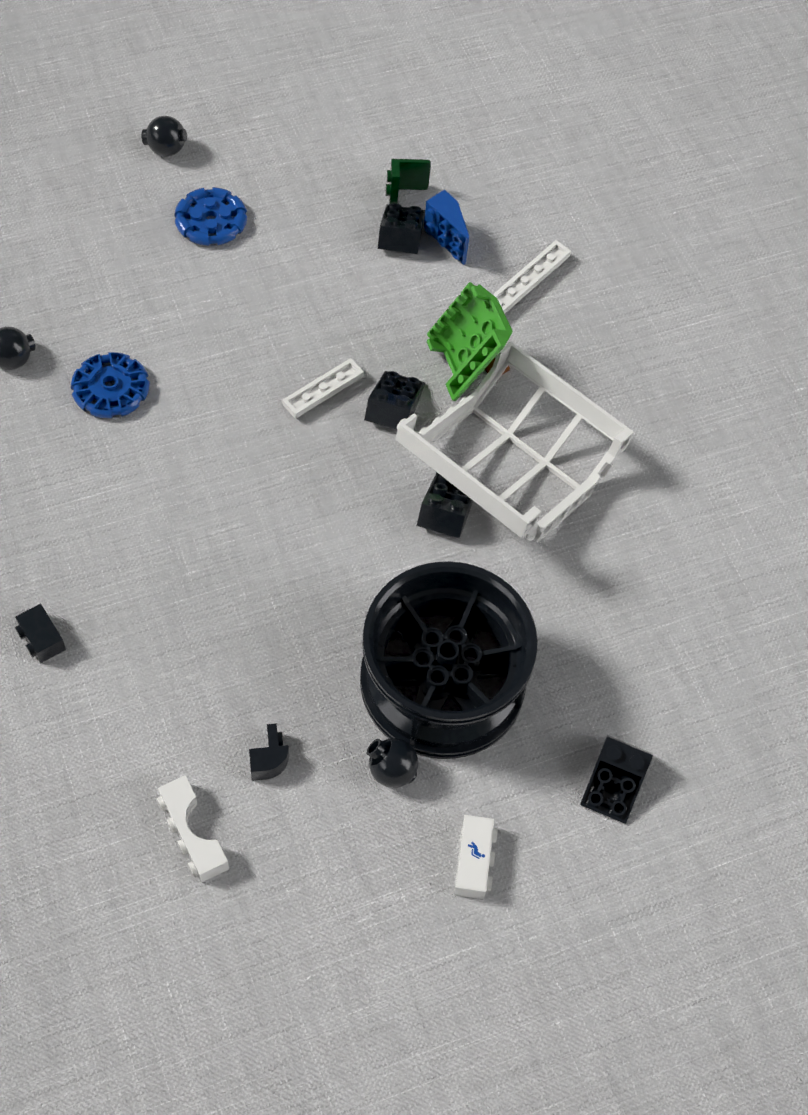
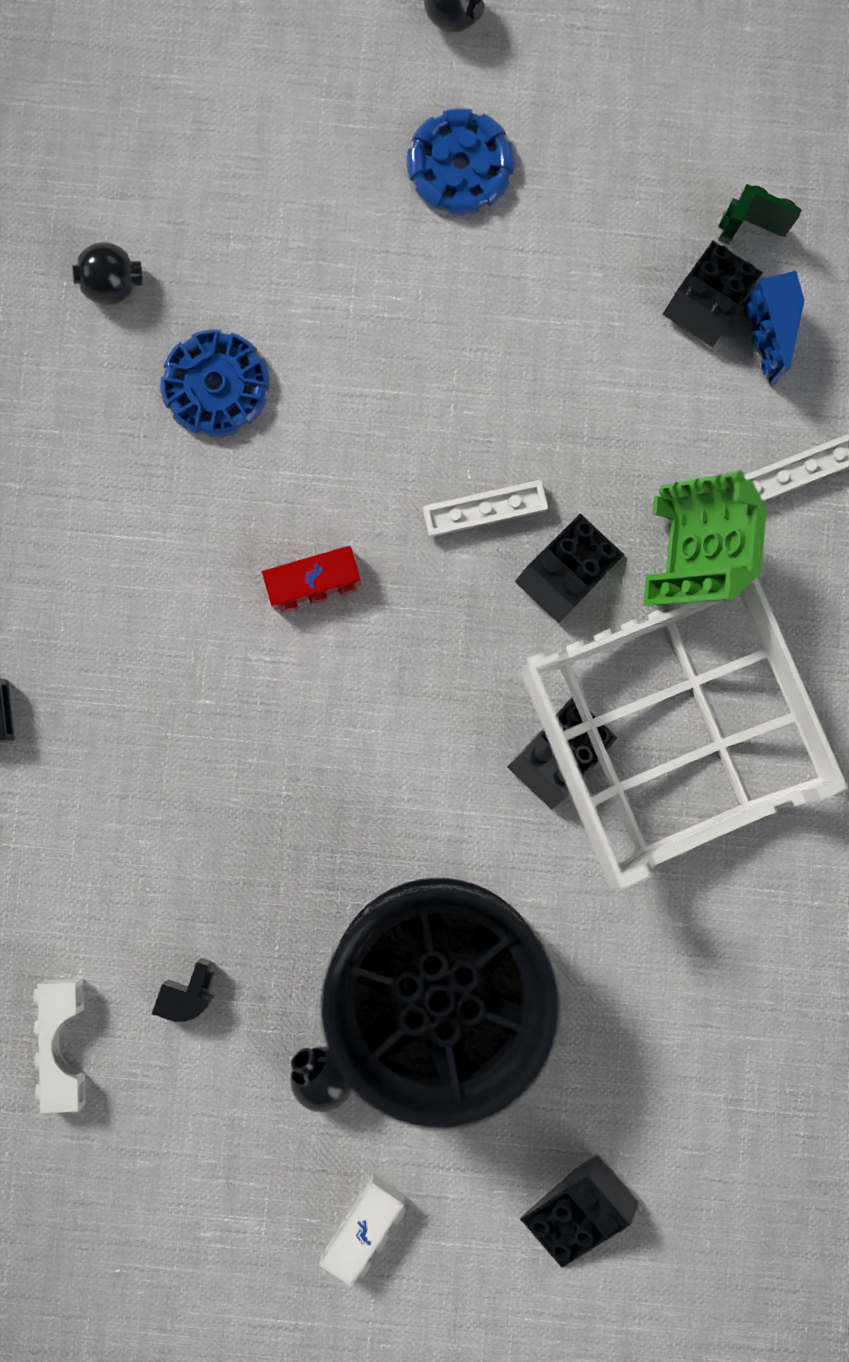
camera: 30 degrees right, 25 degrees up
none -> red brick [261,545,362,613]

